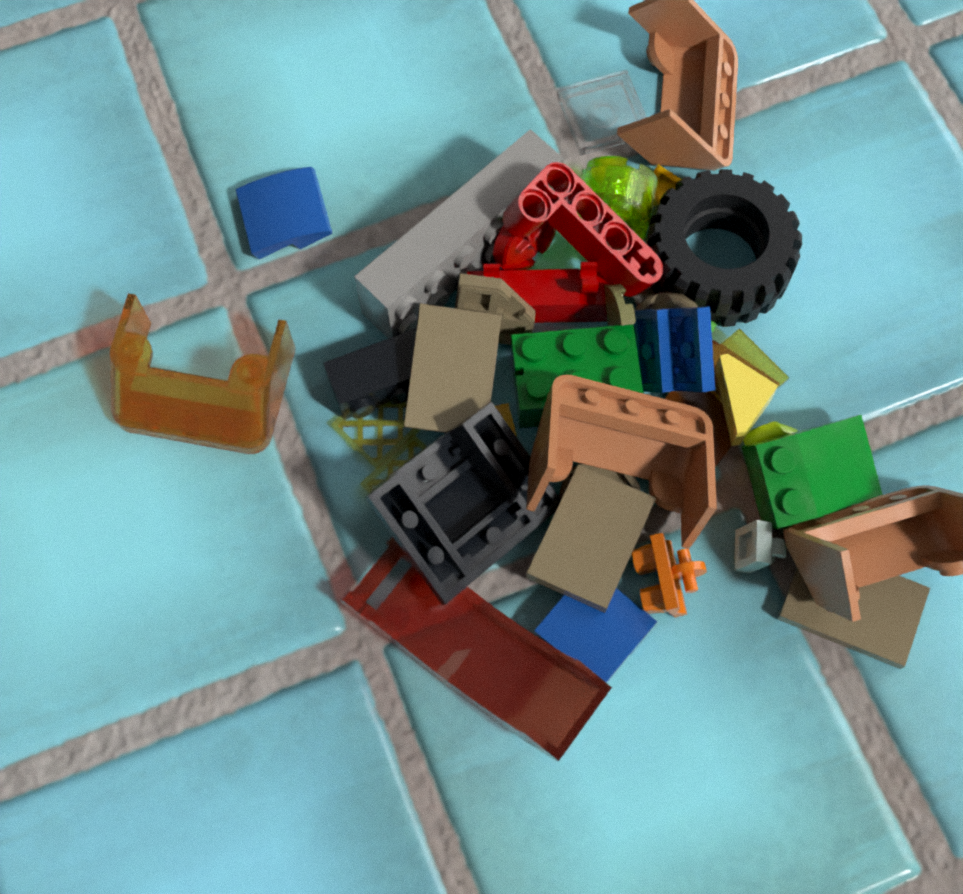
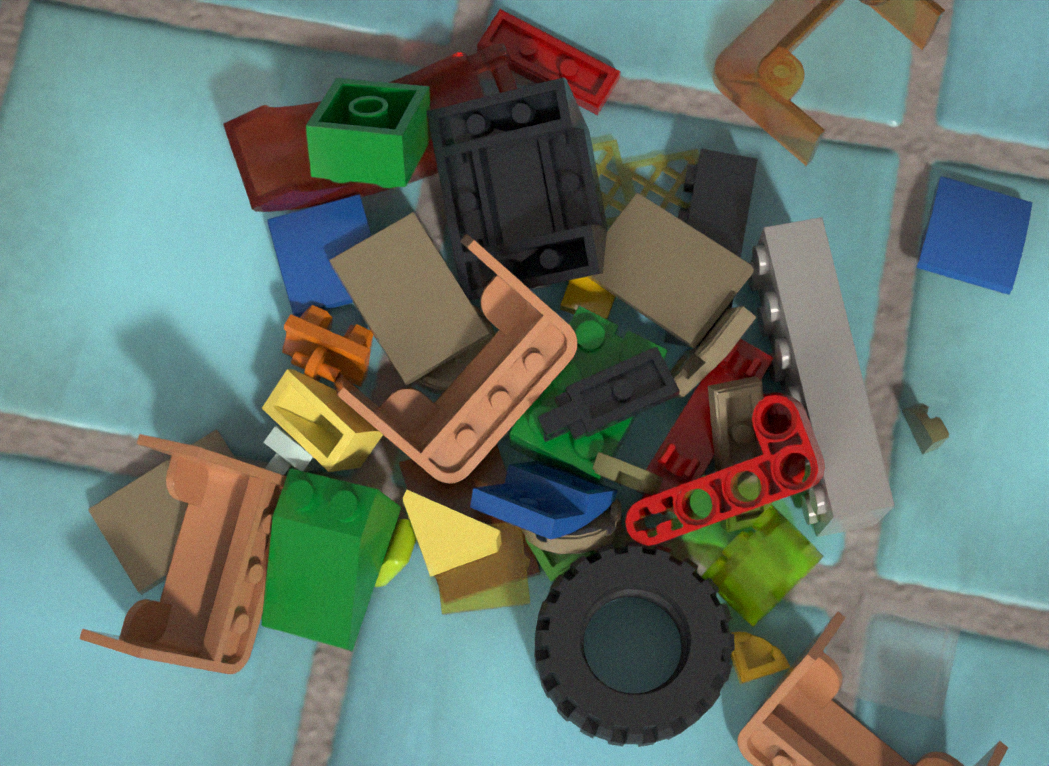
camera: 120 degrees right, 5 degrees up
none -> light yellow slope [262,369,383,472]
none -> green brick [306,78,432,188]
none -> red tile [477,9,621,116]
none -> black hinge [536,347,680,442]
none -> dark tan tile [708,376,773,532]
none -> olive tile [902,403,950,455]

